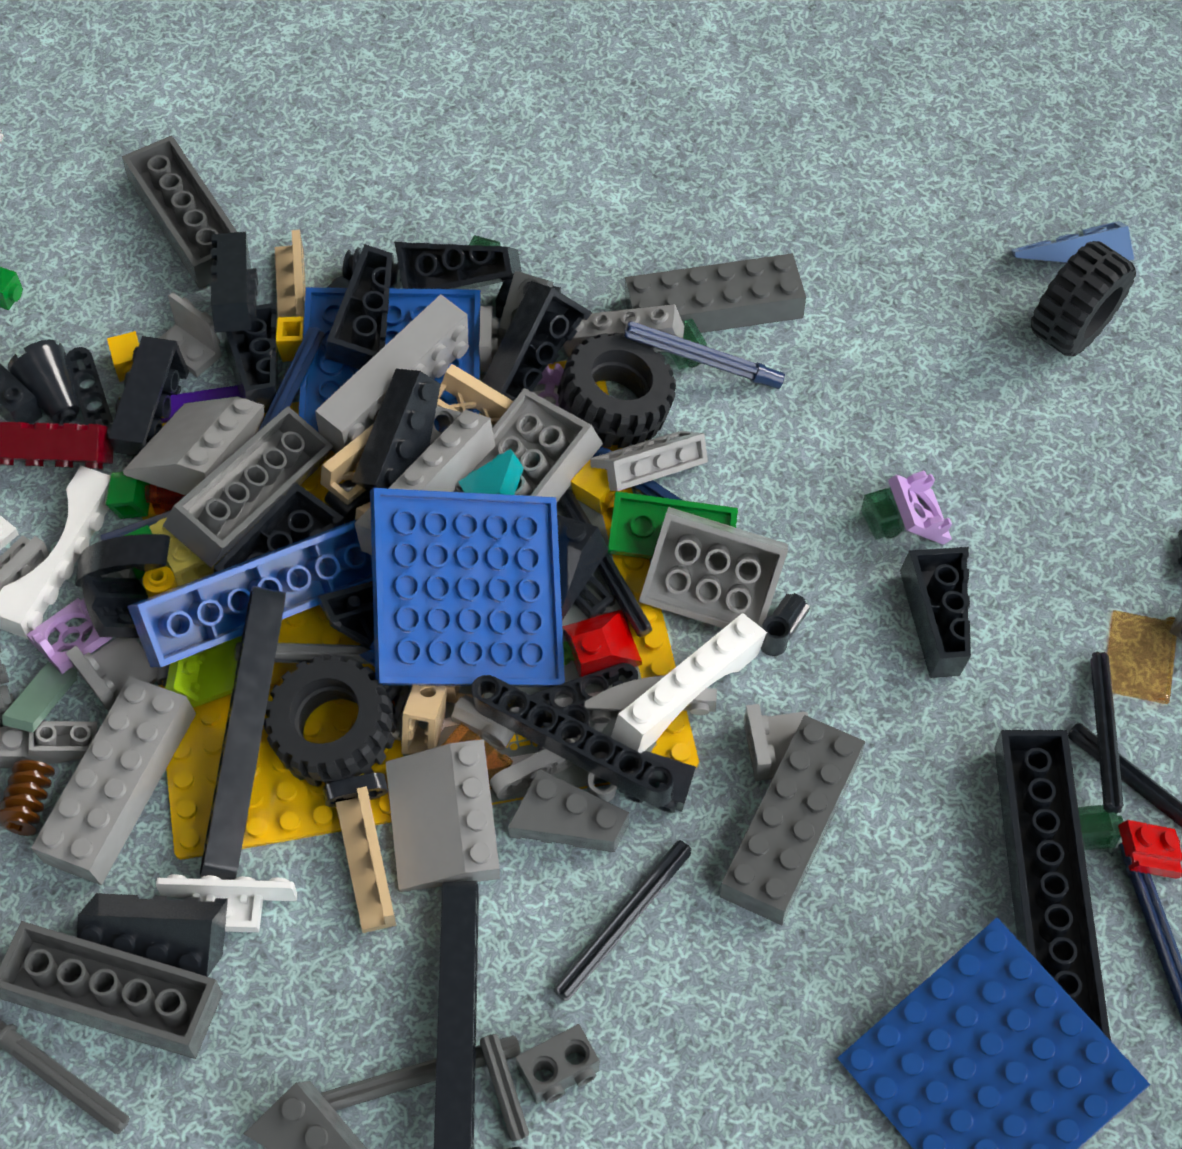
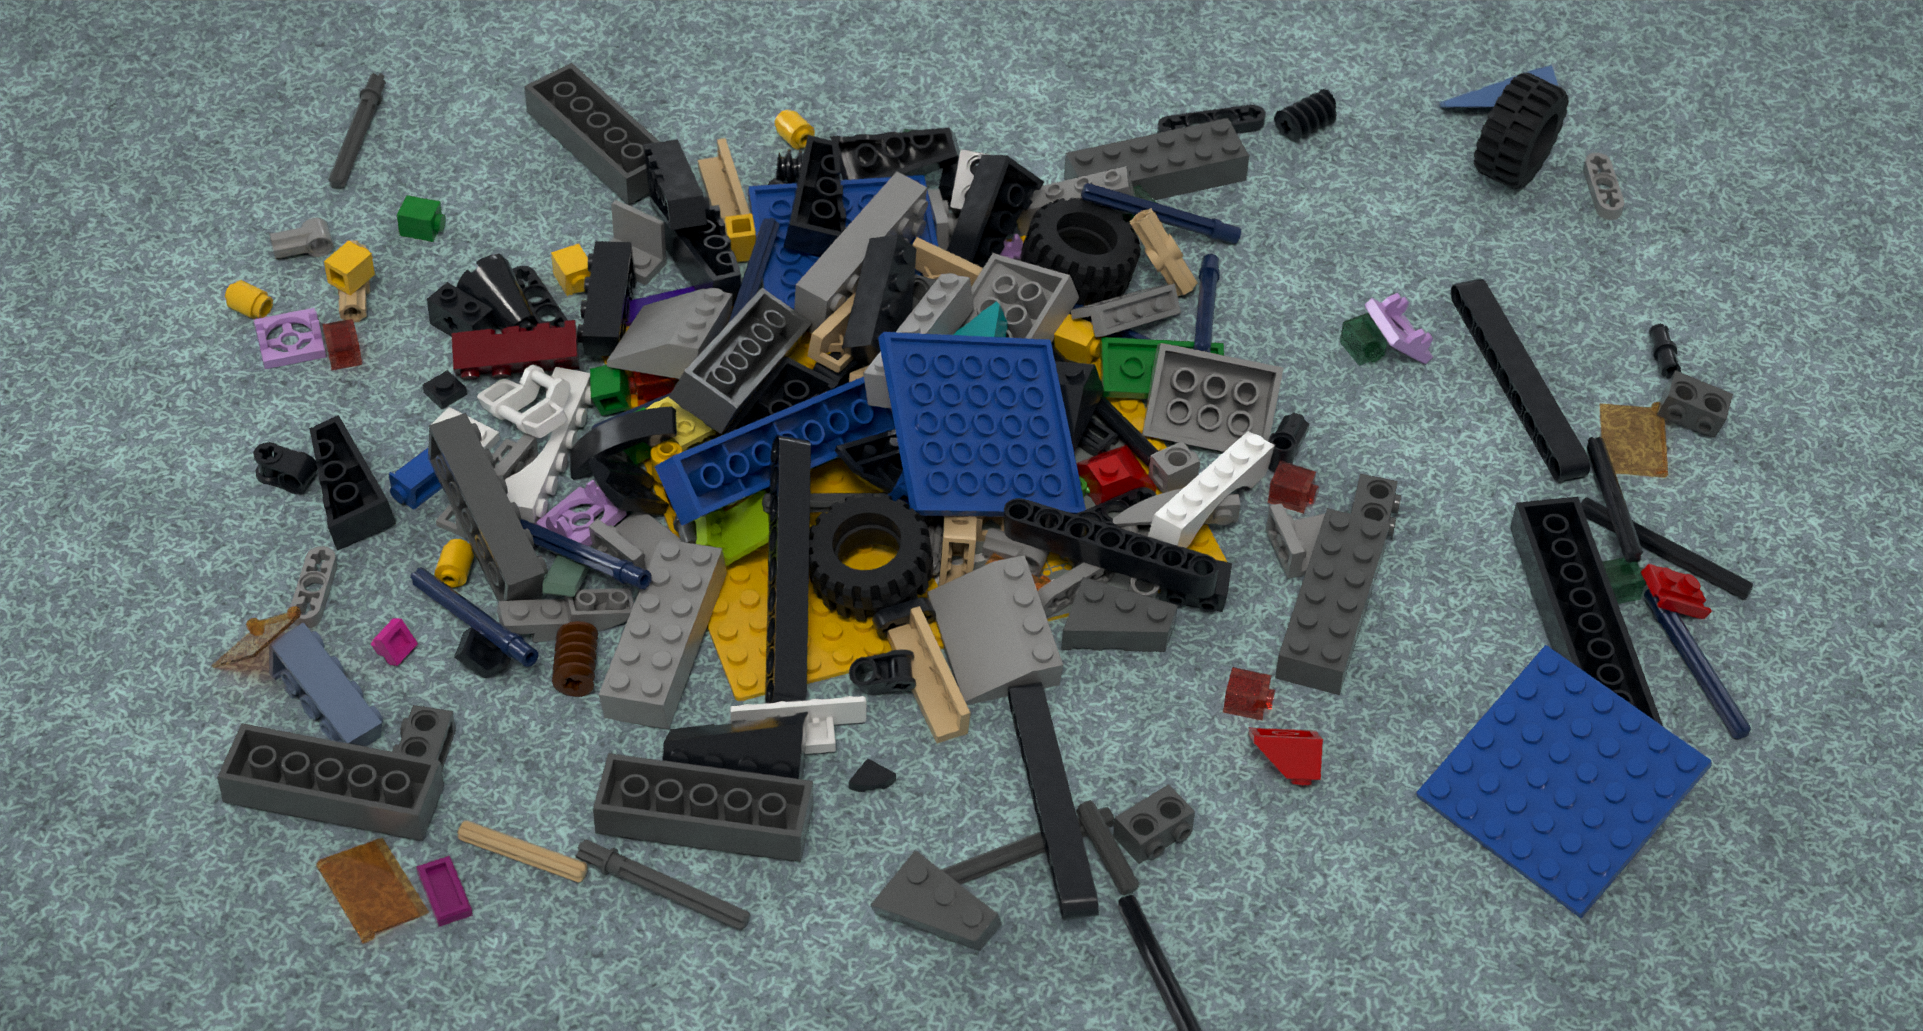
camera: 10 degrees left, 10 degrees down
black axle [554,840,692,1001] -> none
black wedge [900,547,971,678] -> none
none -> white bar [477,365,571,438]
none -> dark blue axle [520,519,652,590]
none -> yellow brick [774,110,815,150]
none -> black piece [849,649,916,695]
none -> black tile [849,758,896,792]
none -> tan piece [1130,208,1198,296]
none -> light grey brick [1148,441,1200,493]
none -> black beam [1157,105,1266,134]
none -> dark blue axle [1194,254,1220,353]
none -> clear red brick [1223,667,1276,721]
none -> red slope [1248,727,1323,785]
none -> clear red brick [1268,461,1319,514]
none -> black piece [1274,89,1337,142]
none -> dark grey brick [1351,473,1402,537]
none -> black beam [1451,278,1590,482]
none -> light grey beam [1583,153,1624,220]

